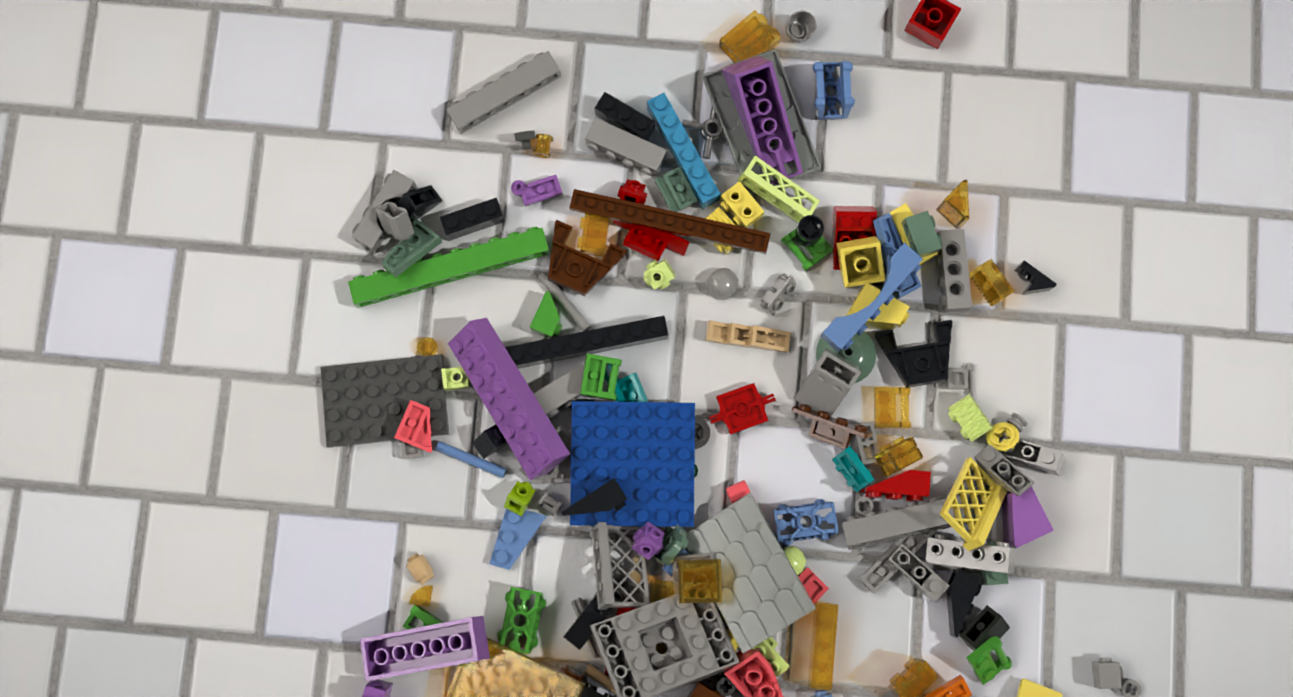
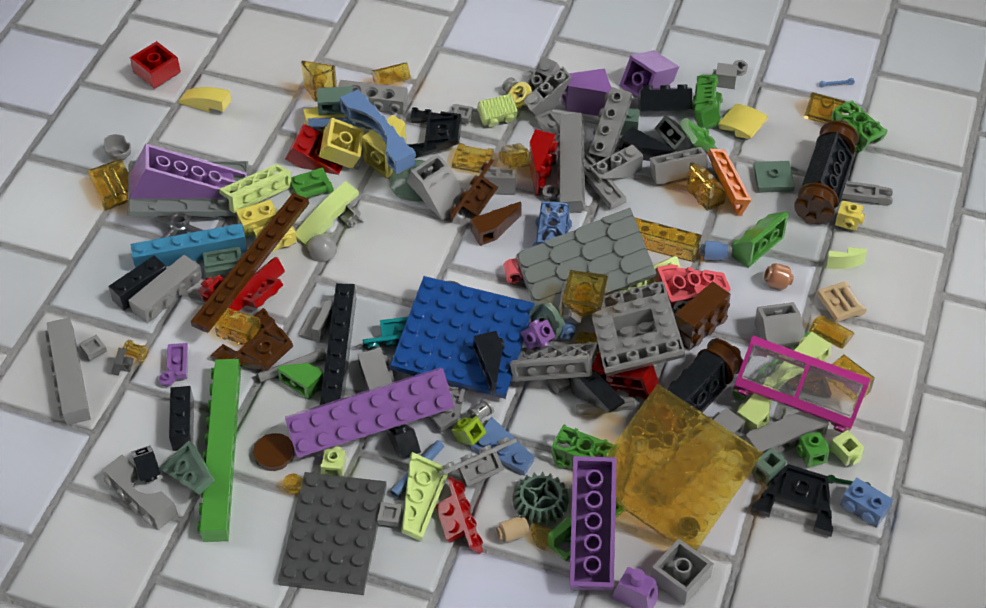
camera: 75 degrees left, 30 degrees down
light grey brick [375,202,414,240] -> none
coral wing [394,400,432,453] -> none
bright green plate [580,353,622,401] -> none
yellowish green brick [643,258,676,290] -> none
tan slope [705,320,791,352] -> none
red plate [708,383,776,435] -> none
black wheel [795,215,824,247] -> none
medium blue piece [813,61,855,120] -> none
teal plate [832,446,875,493] -> none
light yellow fence [940,457,1008,551] -> none
black slope [1014,260,1057,295] -> none
none -> light grey plate [79,334,107,361]
none -> light yellow slope [178,87,232,112]
none -> reddish brown tile [253,433,295,471]
none -> yellowish green slope [296,181,359,247]
none -> light grey panel [299,300,333,343]
none -> yellowish green wing [401,452,448,541]
none -> red bracket [436,477,484,554]
none -> light grey bracket [438,437,517,487]
none -> reddish brown slope [470,201,522,246]
none -> sand green gear [513,471,569,526]
none -> medium lavender slope [619,50,680,98]
none -> black brick [638,84,693,111]
none -> light grey brick [650,147,708,185]
none -> bright green piece [693,75,723,129]

